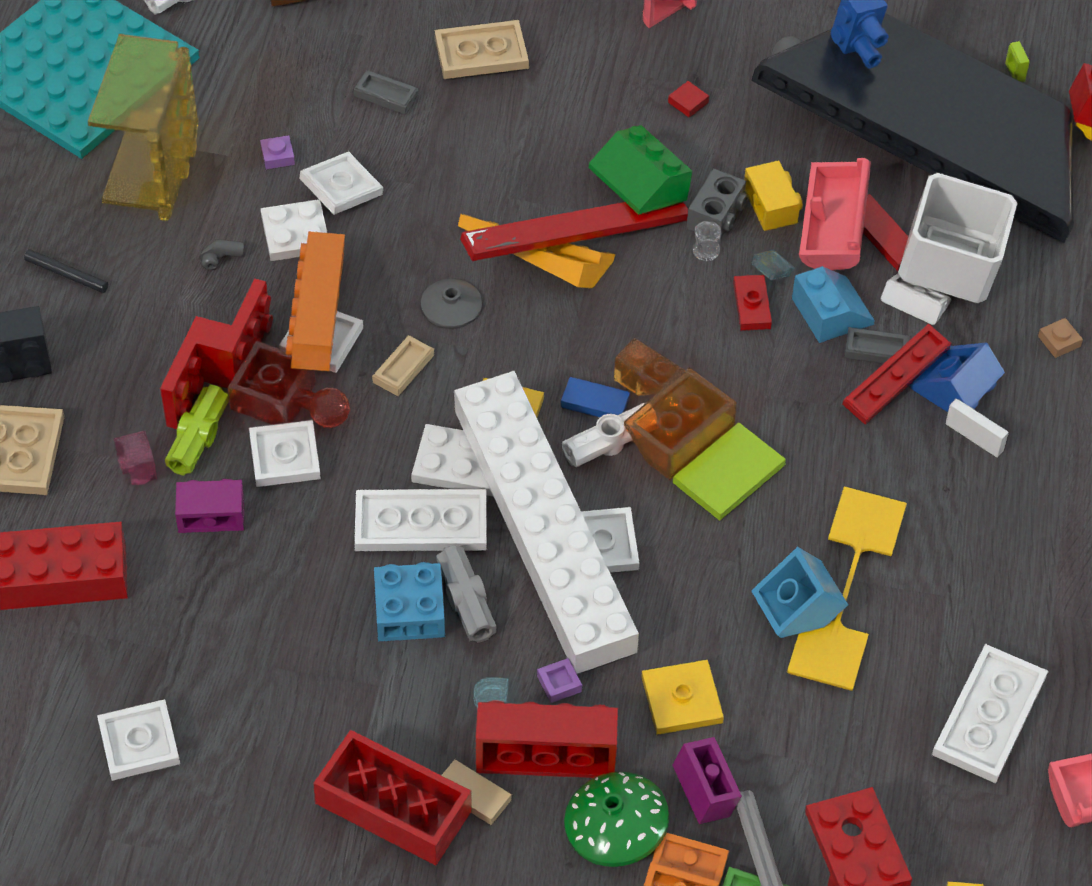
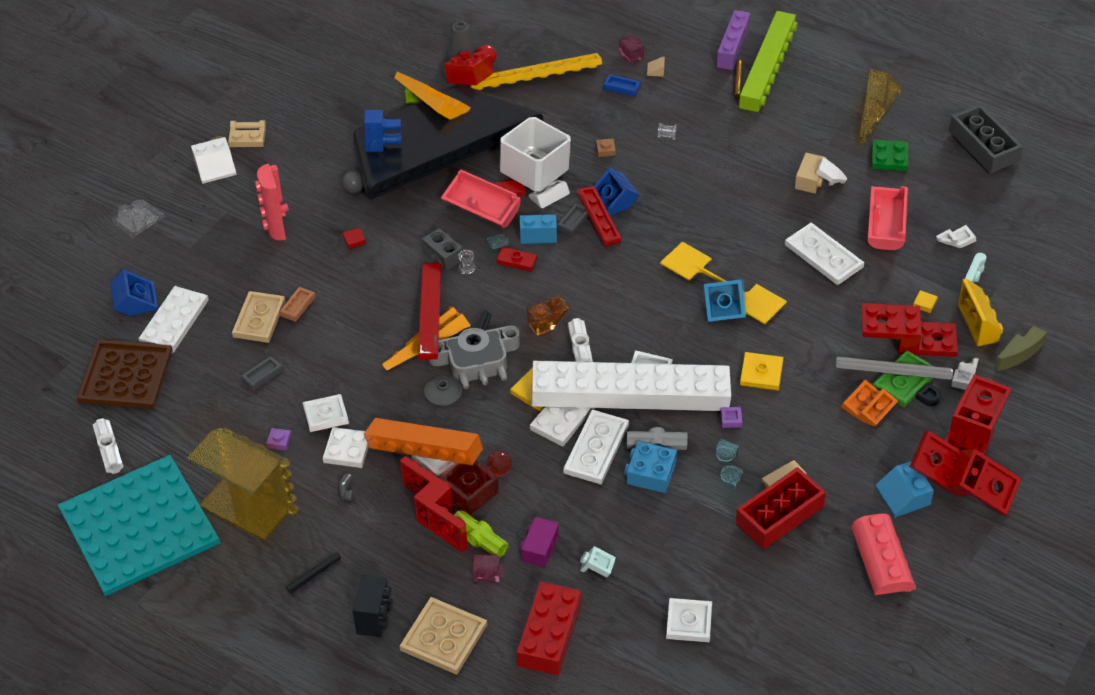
camera: 65 degrees left, 5 degrees down
white plate [249,420,321,487] -> none
tan tile [372,335,434,396] -> none
red brick [476,700,618,778] -> none
blue tile [561,377,630,417] -> none
green dish [564,772,669,867] -> none
green slope [588,125,692,214] -> none
clear orange slope [624,367,737,480] -> none
magenta brick [672,737,742,824] -> none
lime tile [673,422,786,521] -> none
yellow brick [744,160,803,231] -> none
white tile [946,399,1008,457] -> none
none -> nougat plate [279,287,316,322]
none -> light orange wedge [394,72,471,120]
none -> light grey piece [429,310,520,389]
none -> light aqua bracket [580,546,616,577]
none -> clear light blue tile [720,465,744,489]

